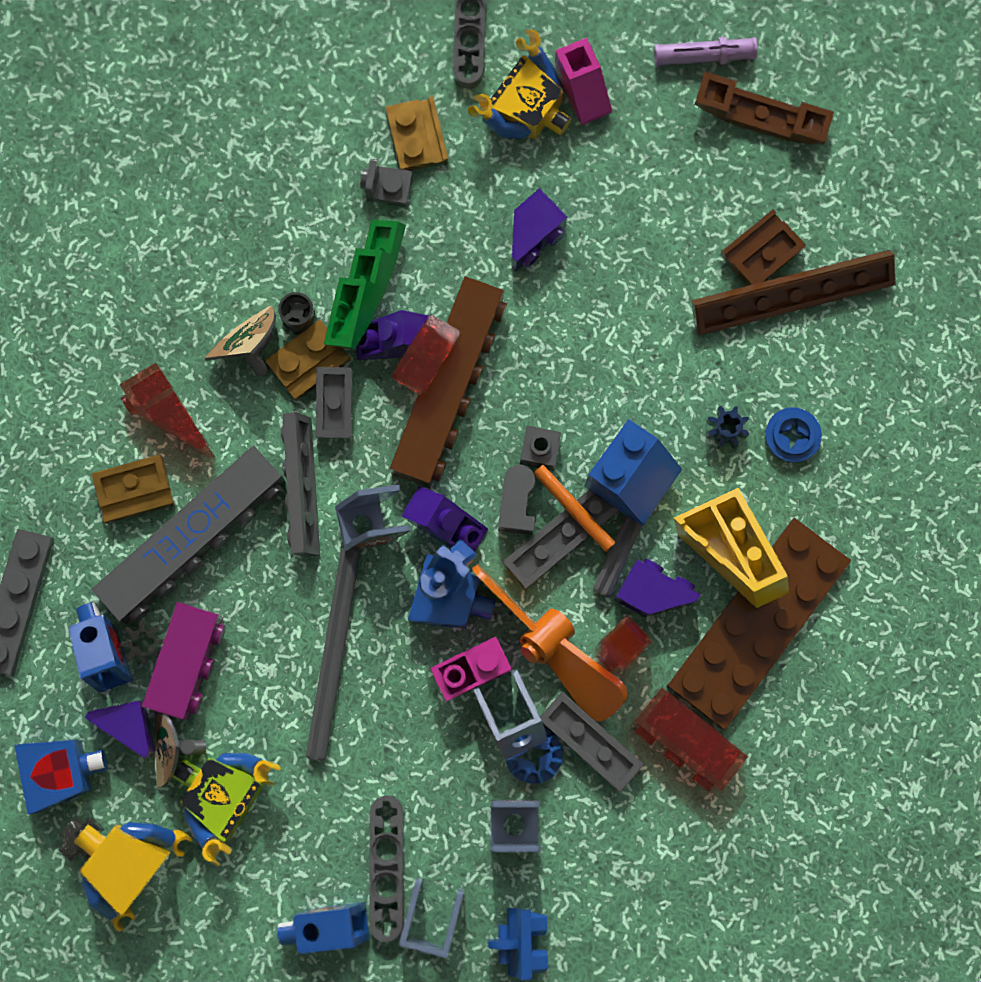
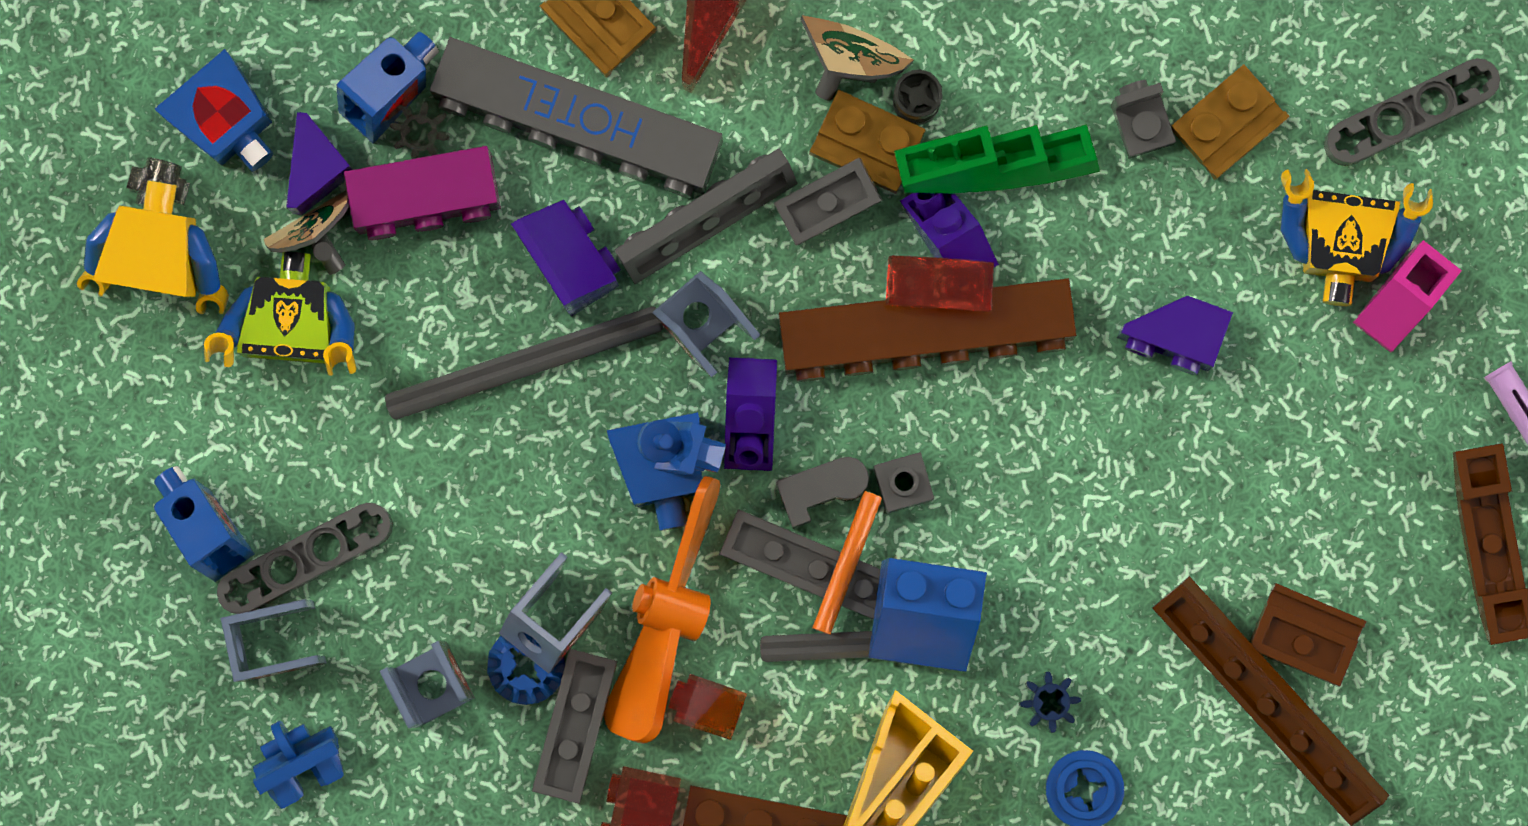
camera: 70 degrees right, 5 degrees up
dark pink slope [430,637,512,701] -> none
dark purple slope [614,559,700,617] -> none
none -> dark purple slope [511,200,621,317]

